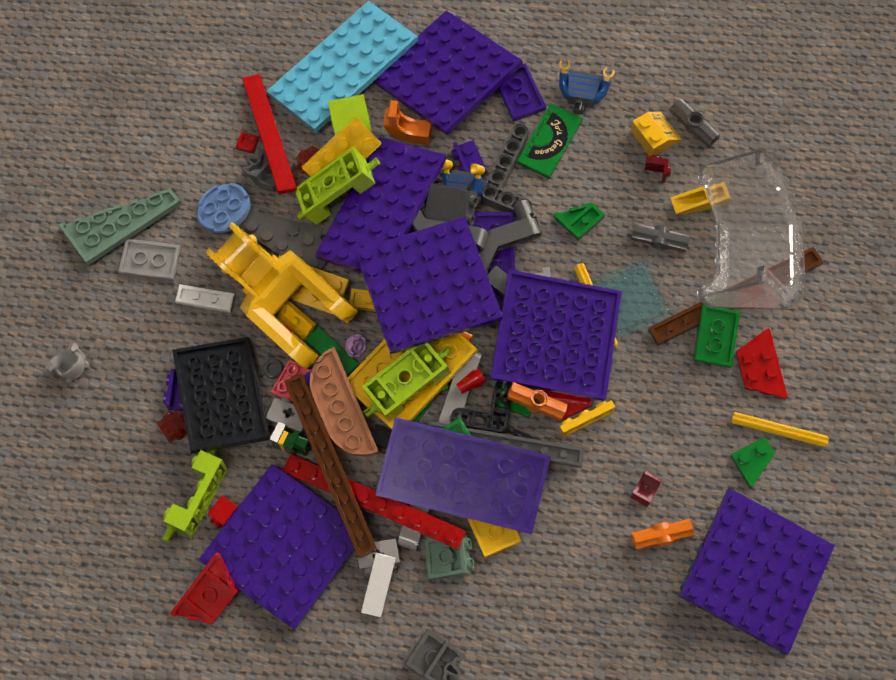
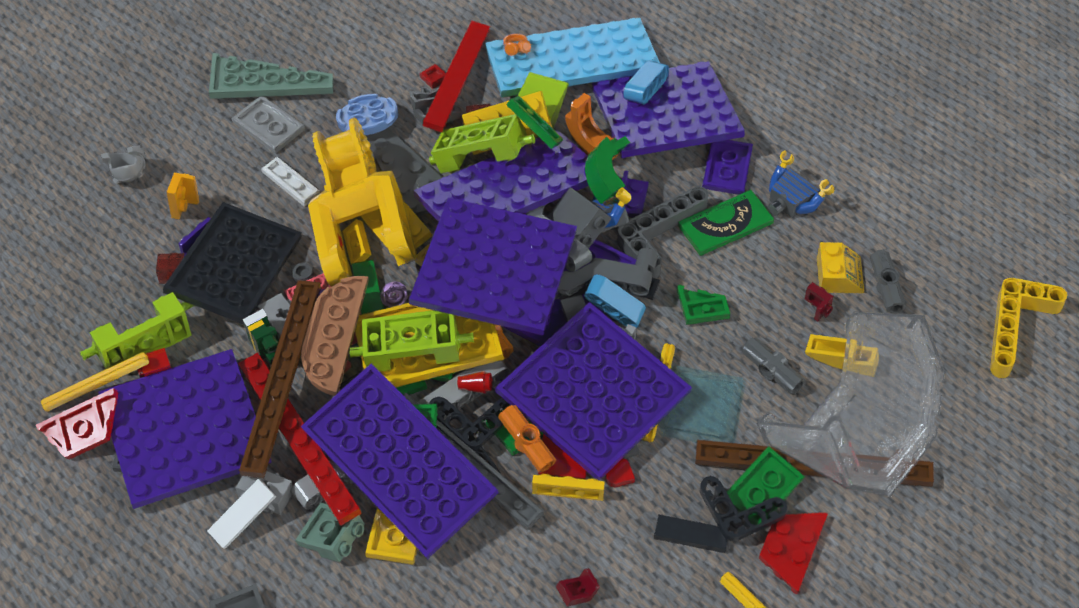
camera: 30 degrees right, 15 degrees down
none -> yellow axle [41,352,149,412]
none -> light orange bracket [166,172,199,219]
none -> orange piece [503,34,531,56]
none -> green tile [506,96,563,149]
none -> dark azure beam [584,275,646,328]
none -> green arch [585,136,630,204]
none -> red tile [606,458,635,487]
none -> dark azure beam [624,60,669,104]
none -> black tile [654,514,730,553]
none -> black beam [700,476,788,542]
none -> yellow beam [990,278,1067,378]

